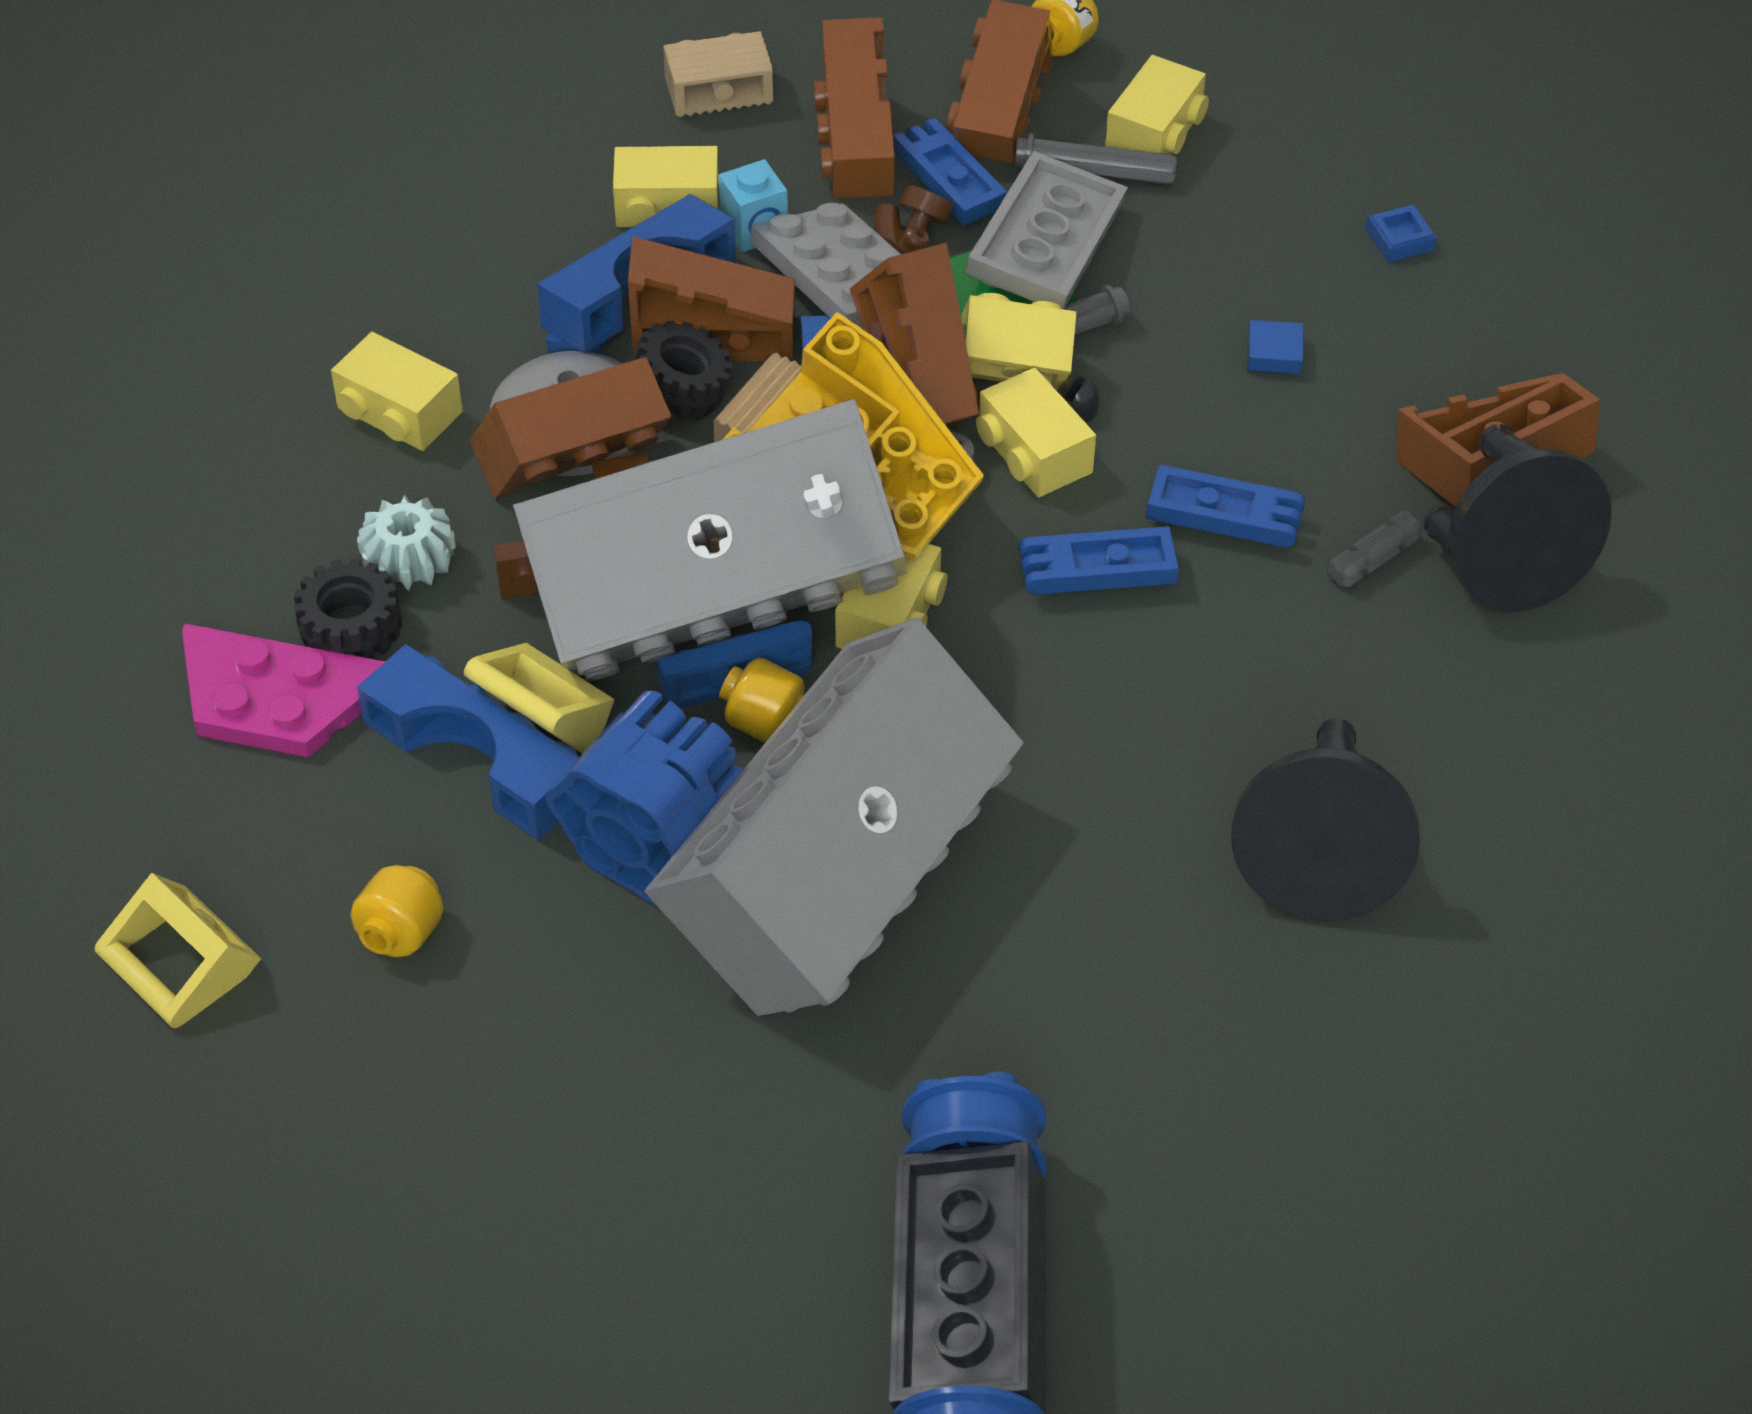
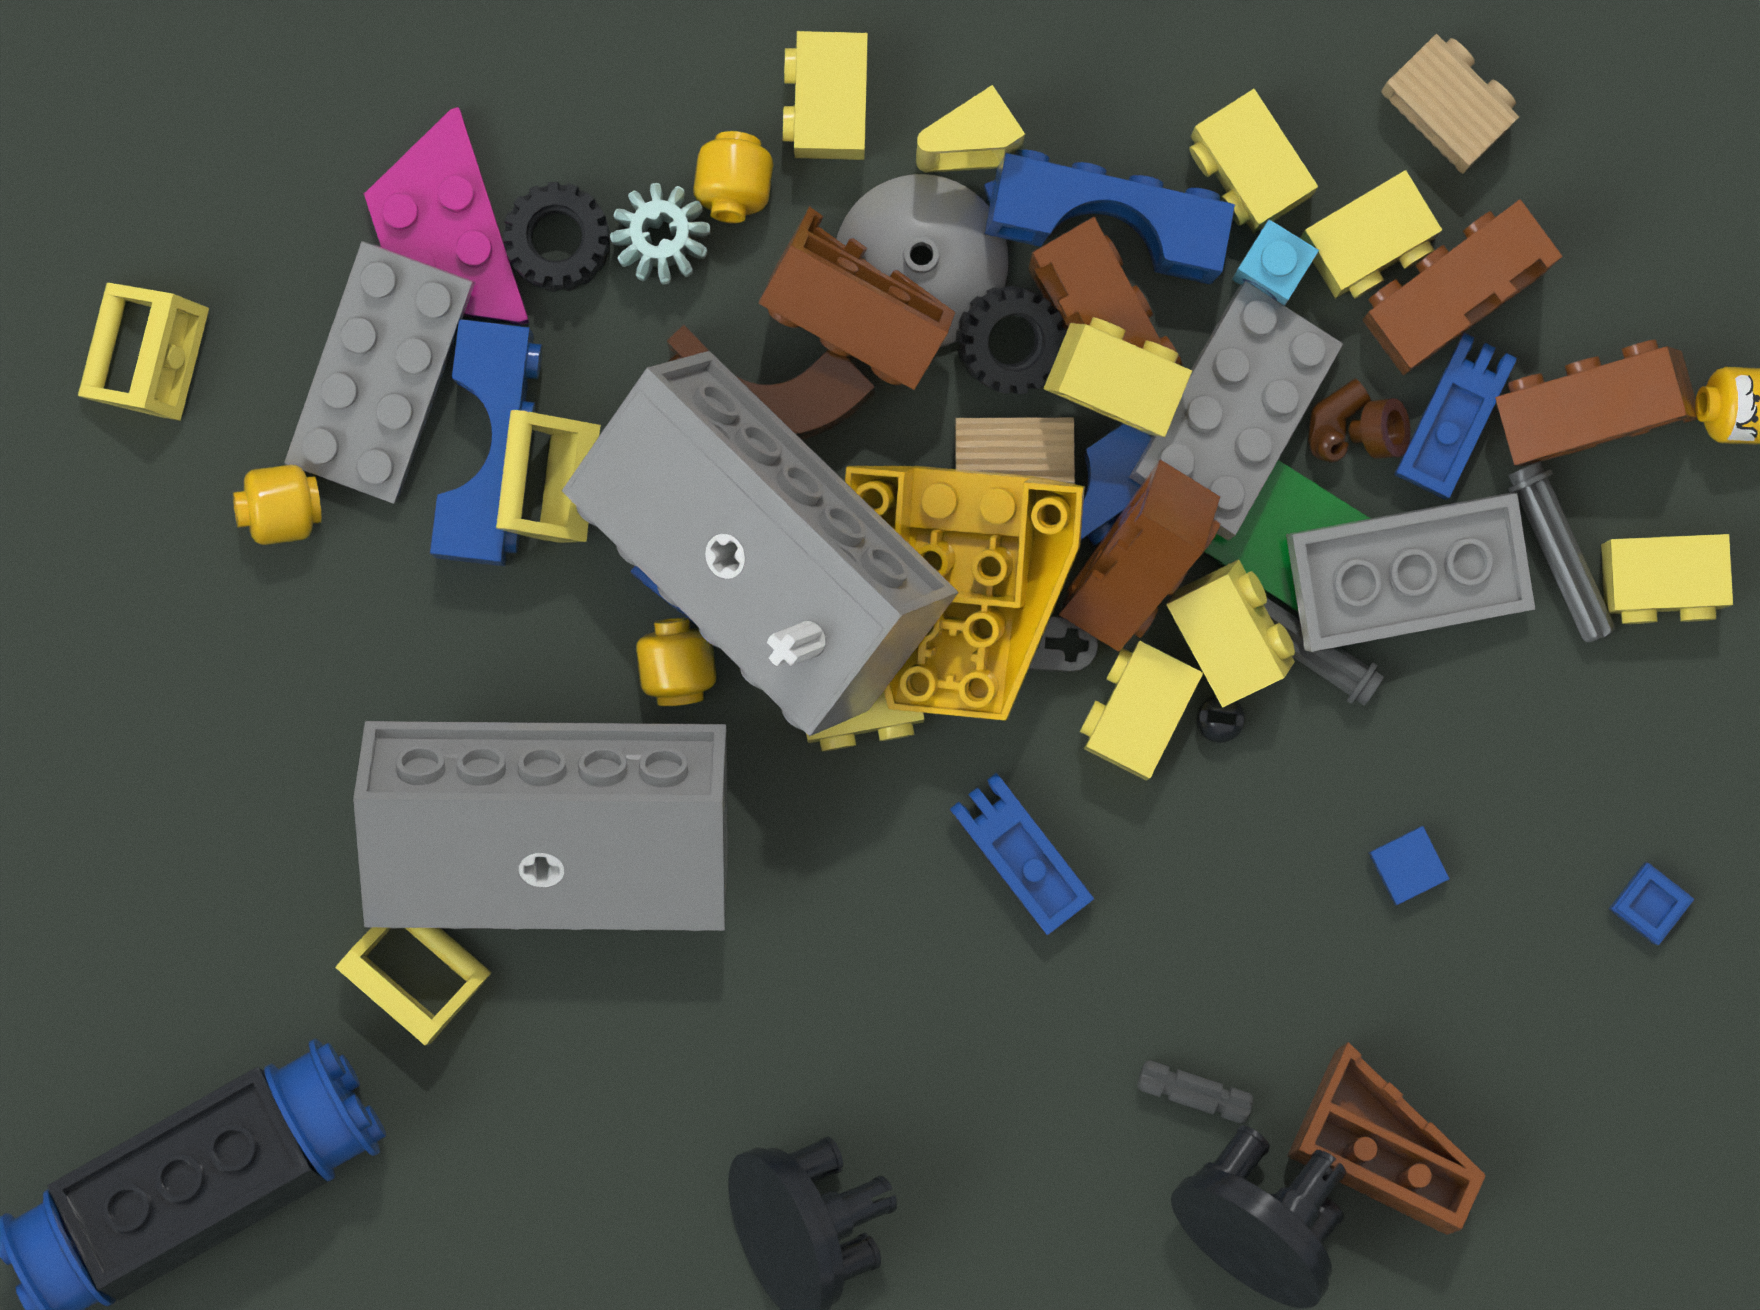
camera: 55 degrees right, 35 degrees up
blue piece [545,690,743,905] -> none
blue hinge [1146,464,1306,547] -> none
none -> light grey plate [284,241,475,504]
none -> light yellow tile [335,927,492,1045]
none -> yellow head [693,131,773,223]
none -> light yellow tile [916,85,1025,173]
none -> light yellow brick [1044,317,1192,437]
none -> light yellow brick [1300,170,1442,299]

